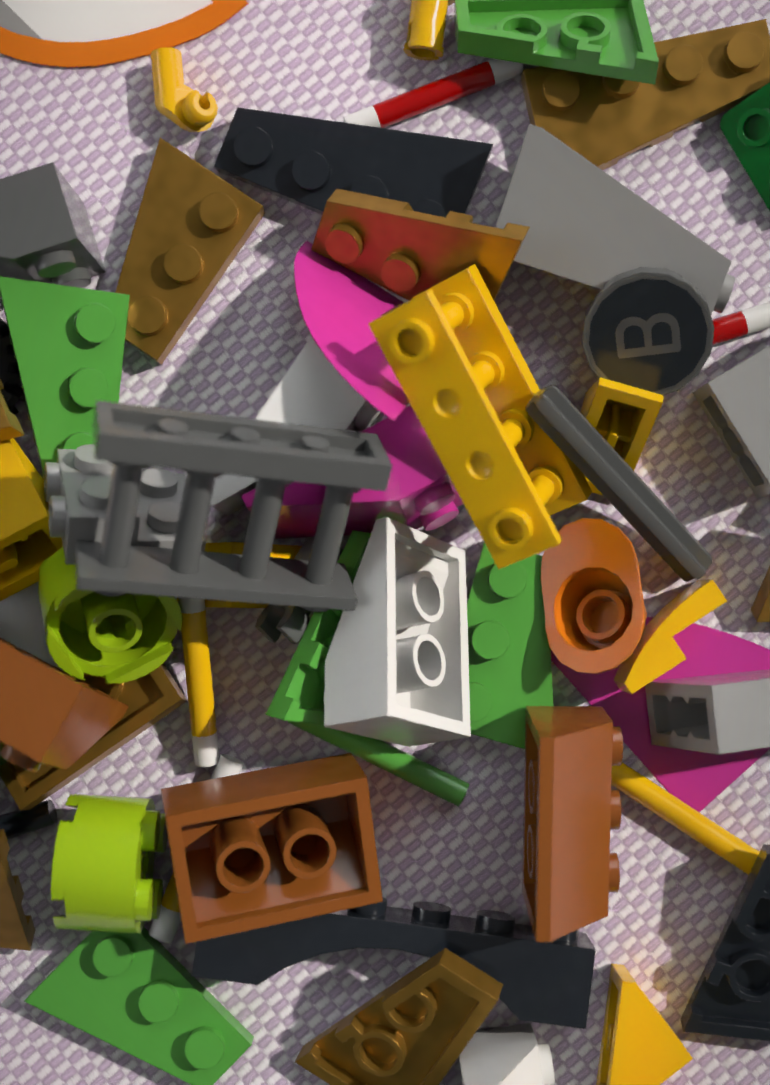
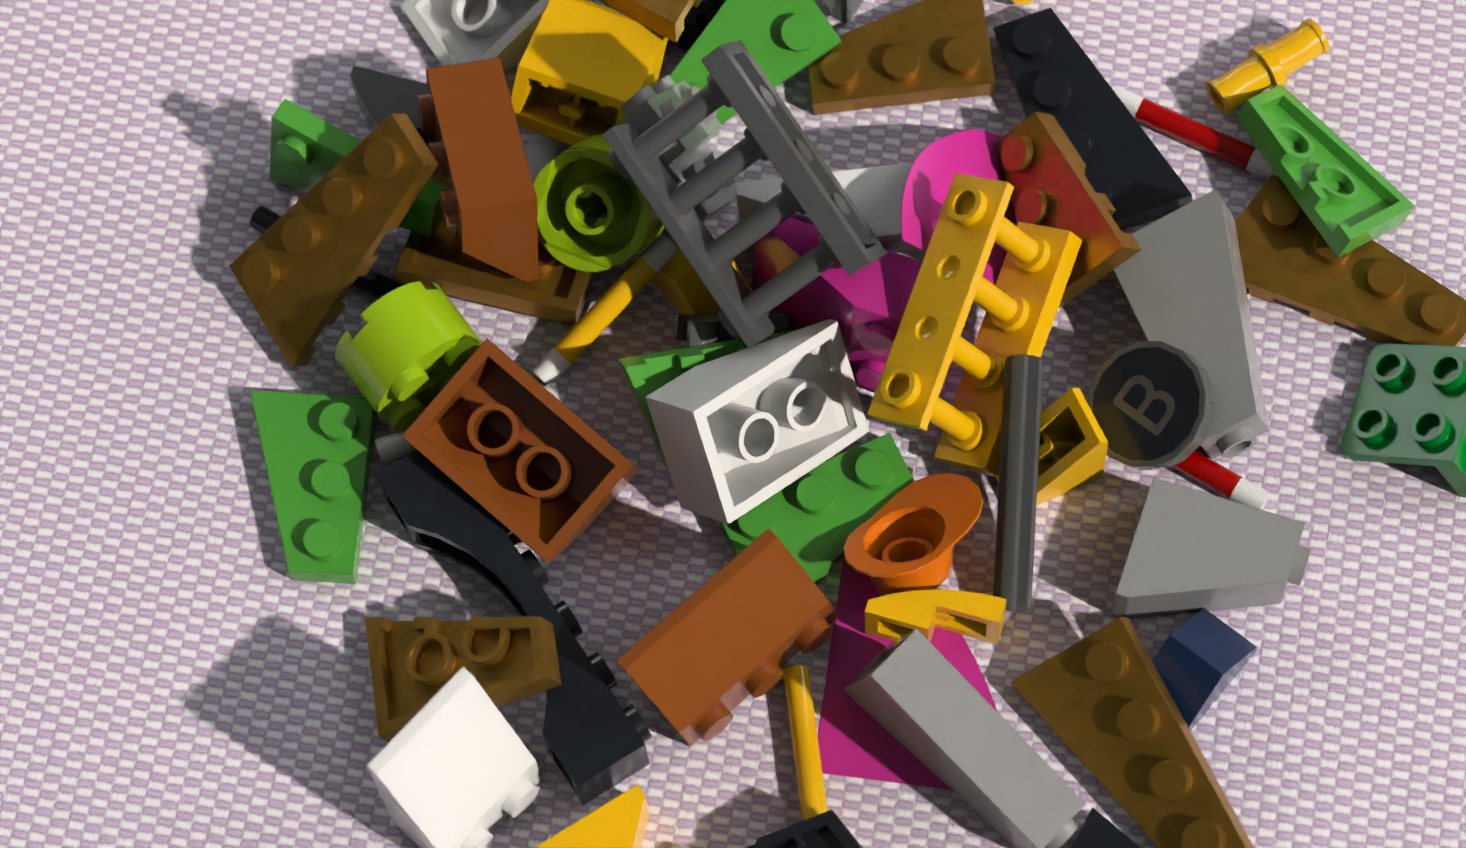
camera: 55 degrees right, 20 degrees down
bright green bar [288,721,469,807] -> none

